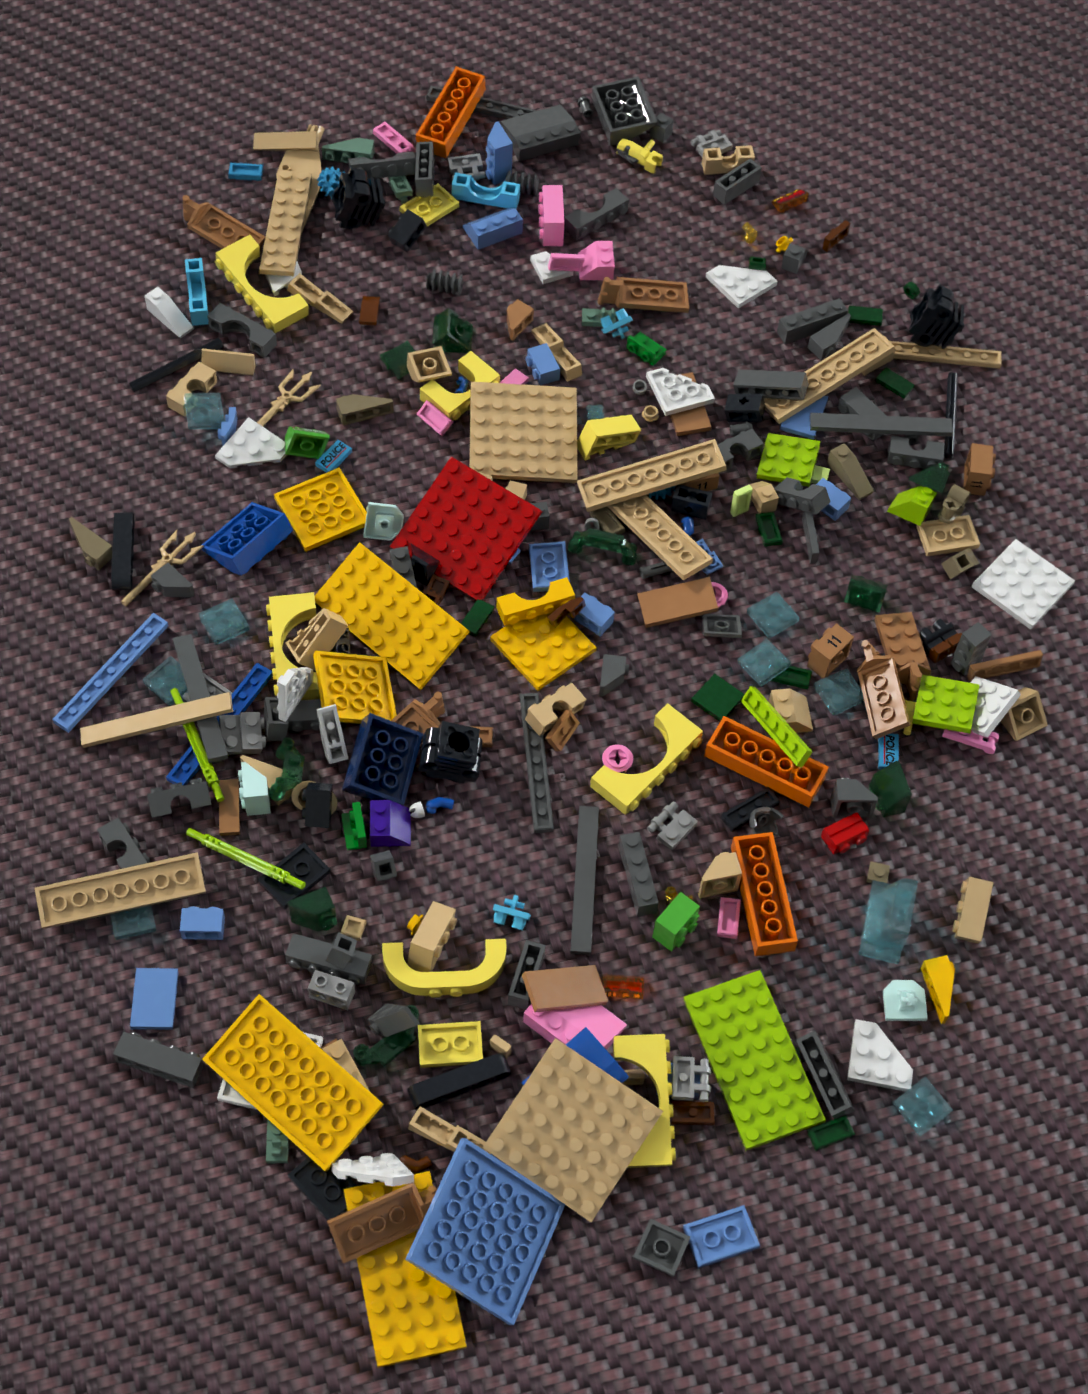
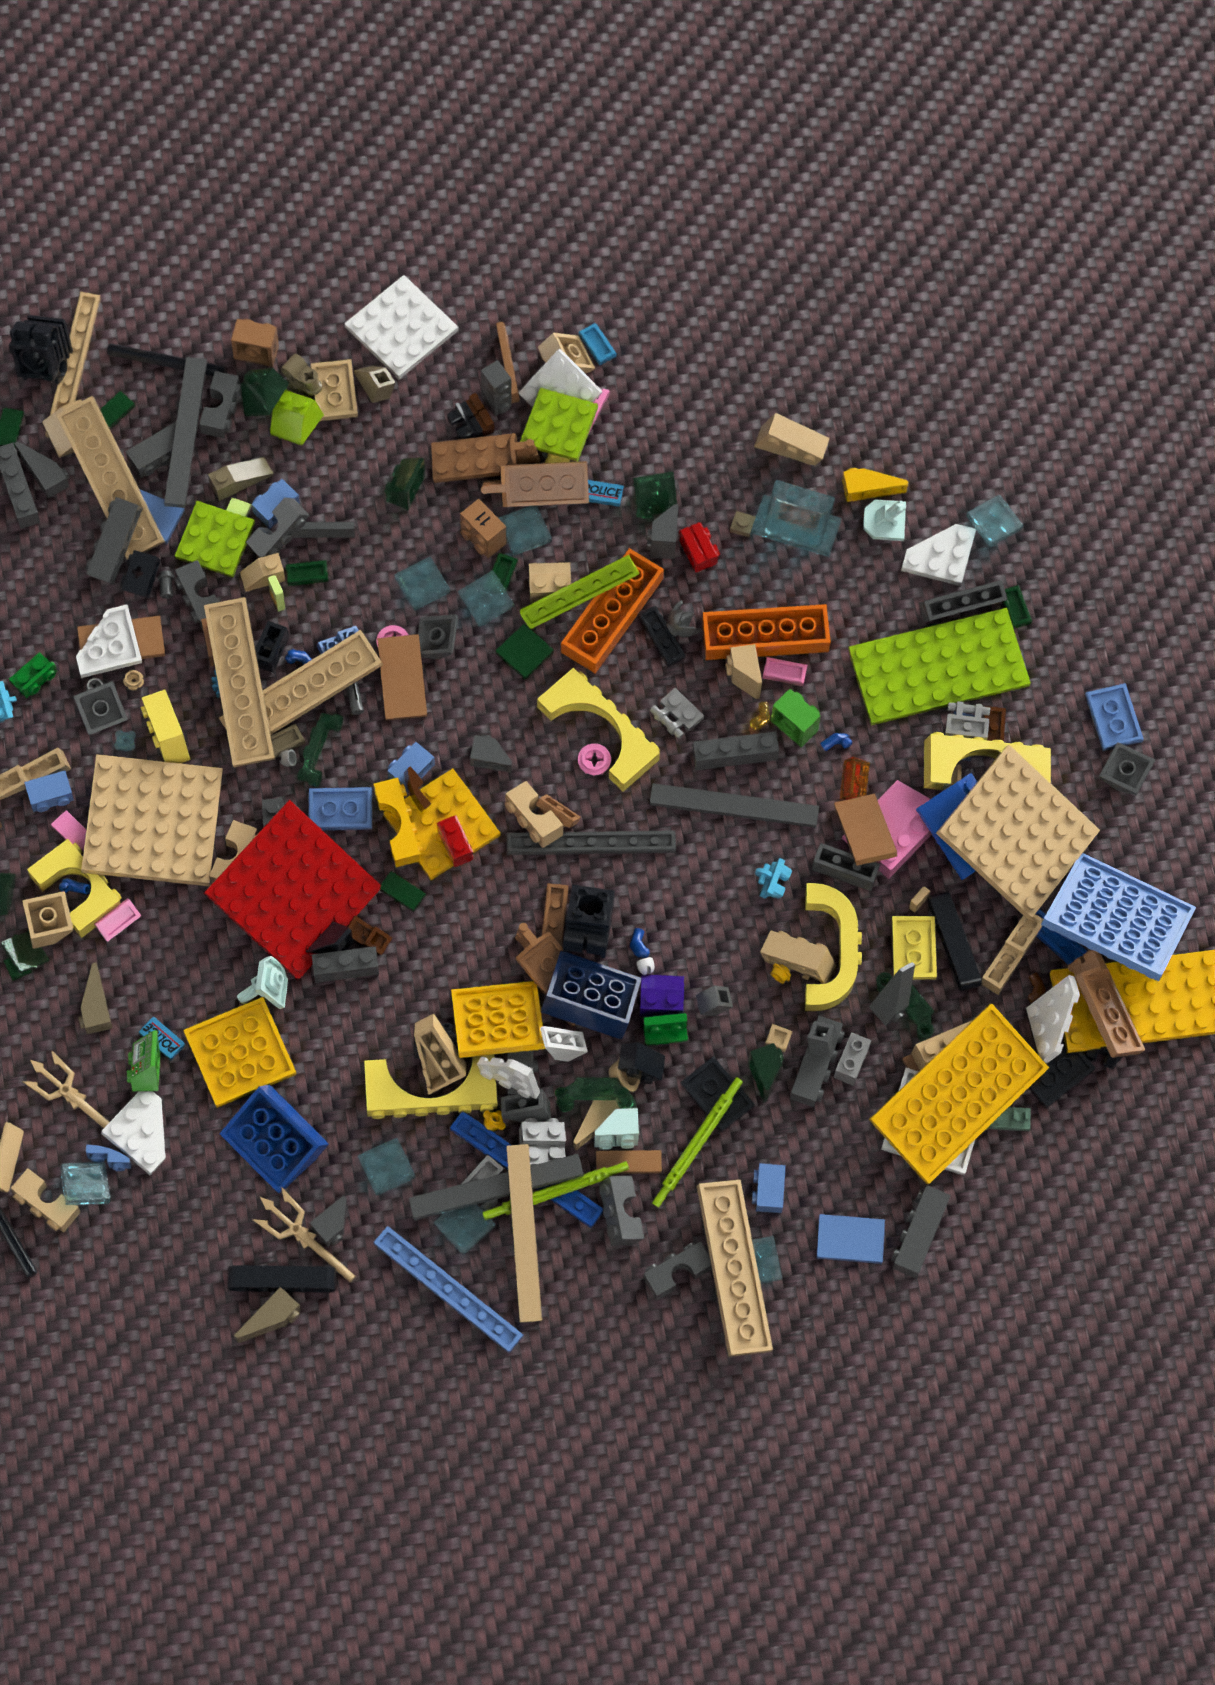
camera: 85 degrees left, 10 degrees up
yellow plate [315,542,470,690] -> none
none -> dark grey slope [73,681,128,735]
none -> red brick [437,815,474,867]
none -> yellow plate [483,1110,506,1132]
none -> dark azure tile [578,323,617,366]
none -> blue arm [820,733,852,751]

